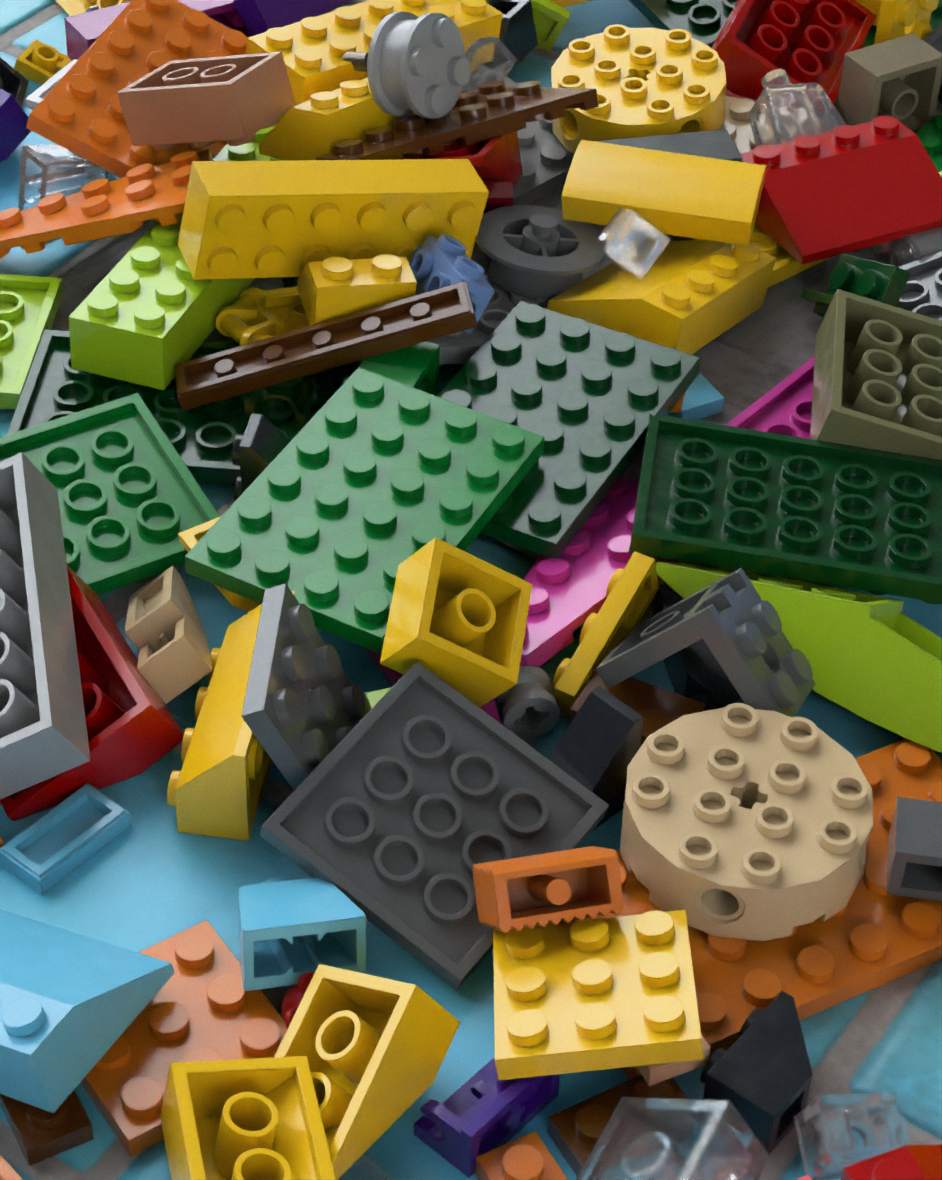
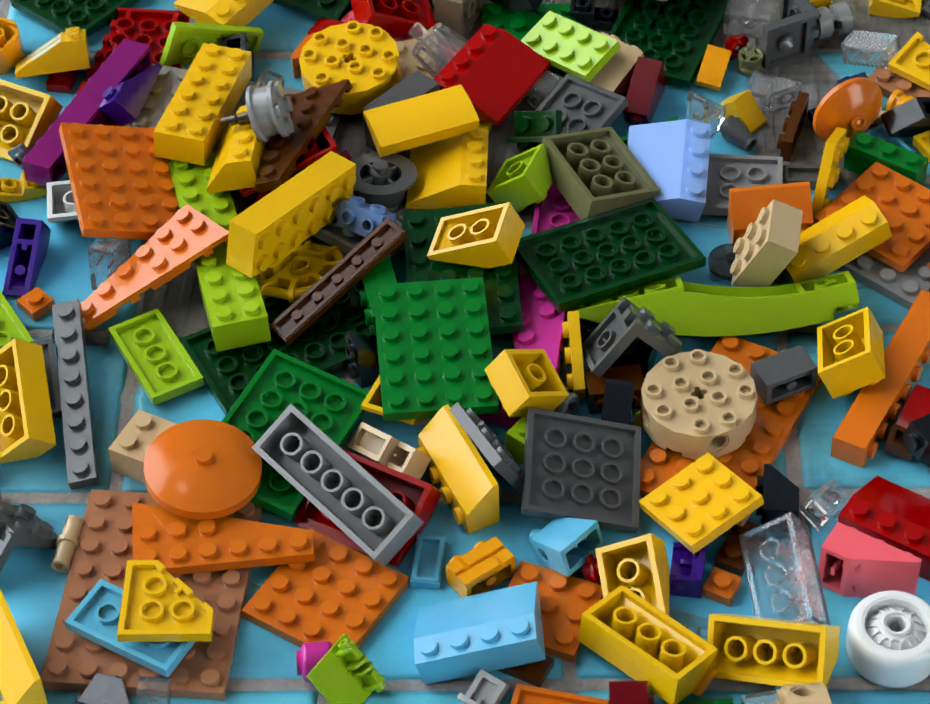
camera: 30 degrees left, 5 degrees up
nougat brick [117,51,296,151] -> none
yellow slope [297,254,417,326] -> none
orange brick [472,846,624,933] -> none
clear brick [597,207,671,279] -> none
none -> yellow slope [427,202,525,268]
none -> light orange brick [445,536,516,597]
none -> lime slope [487,143,552,212]

